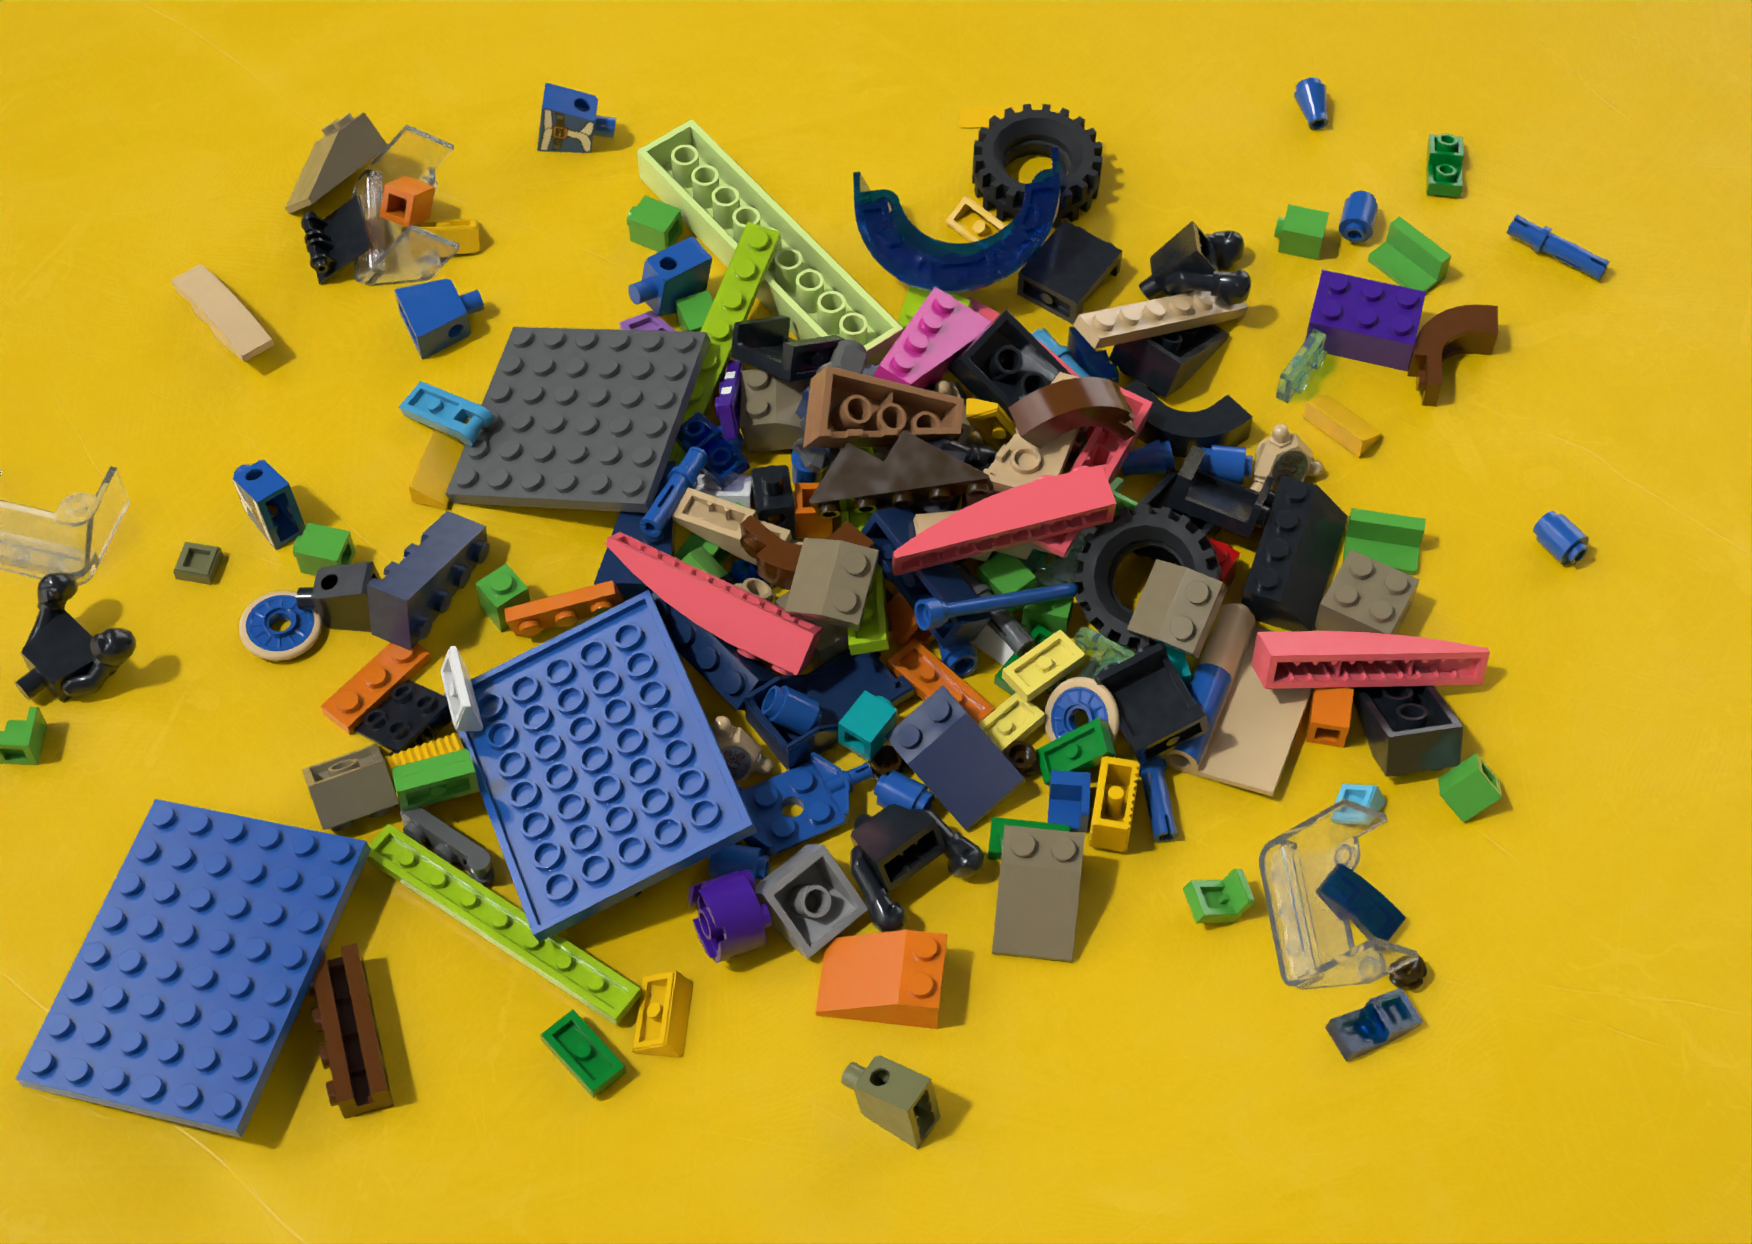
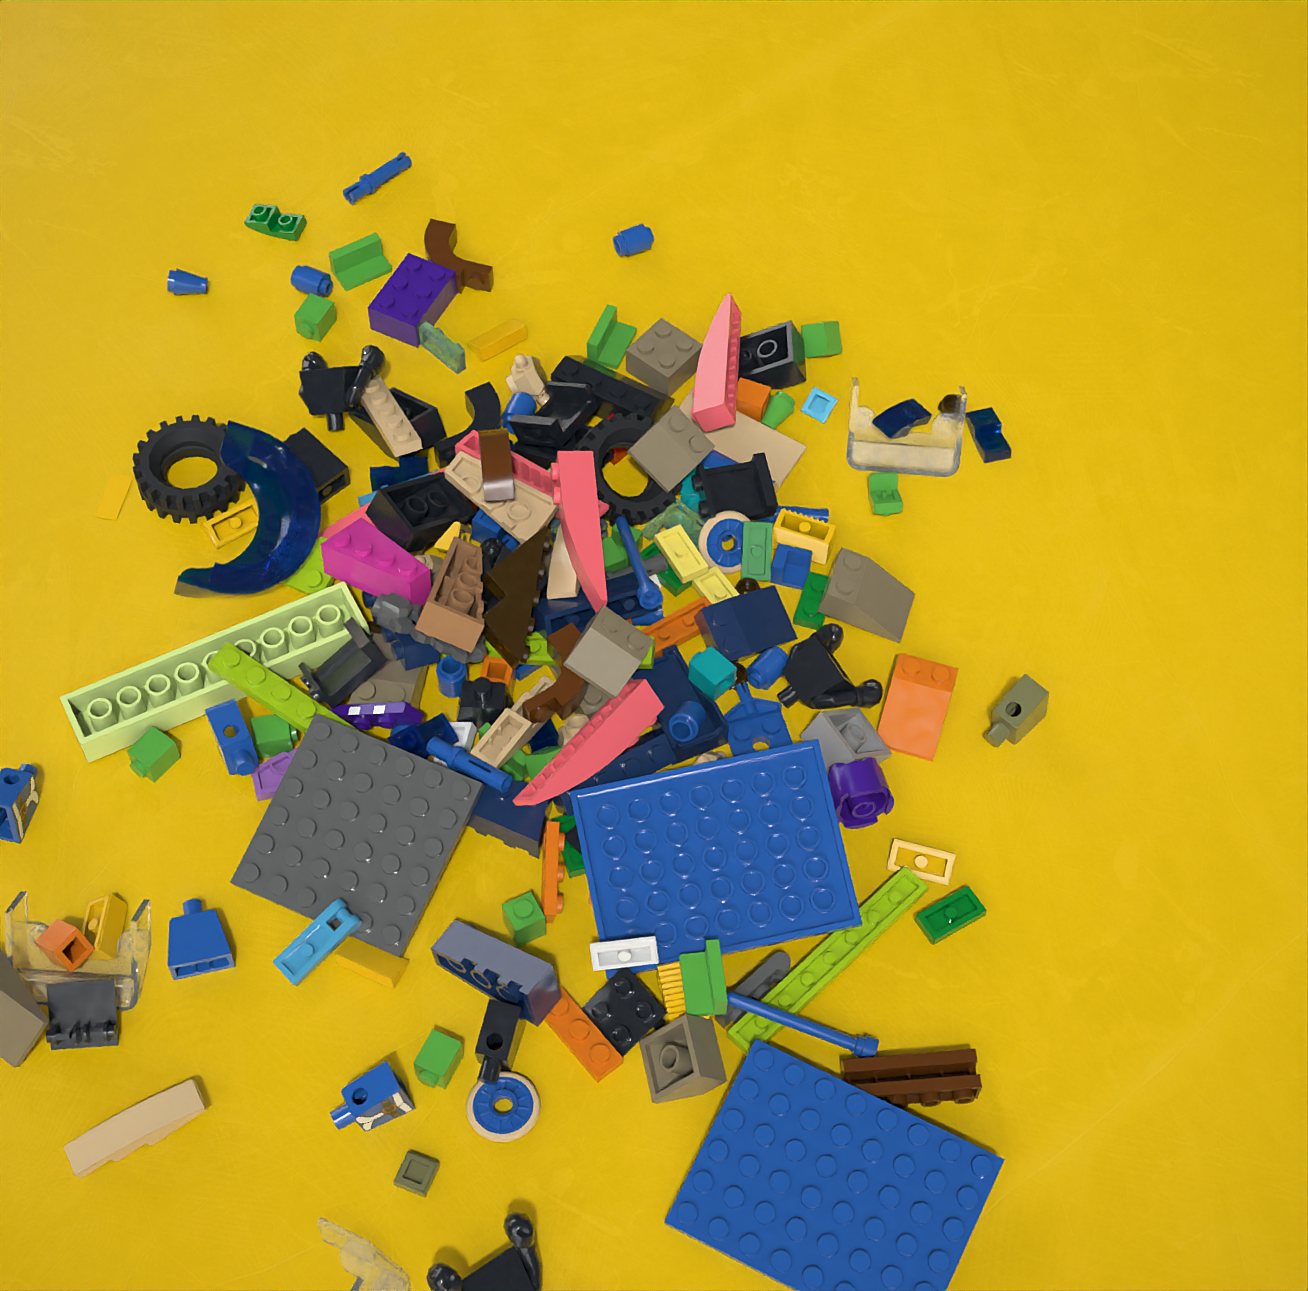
camera: 80 degrees left, 0 degrees up
none -> blue piece [727,992,879,1058]
none -> bright green cone [760,391,795,430]

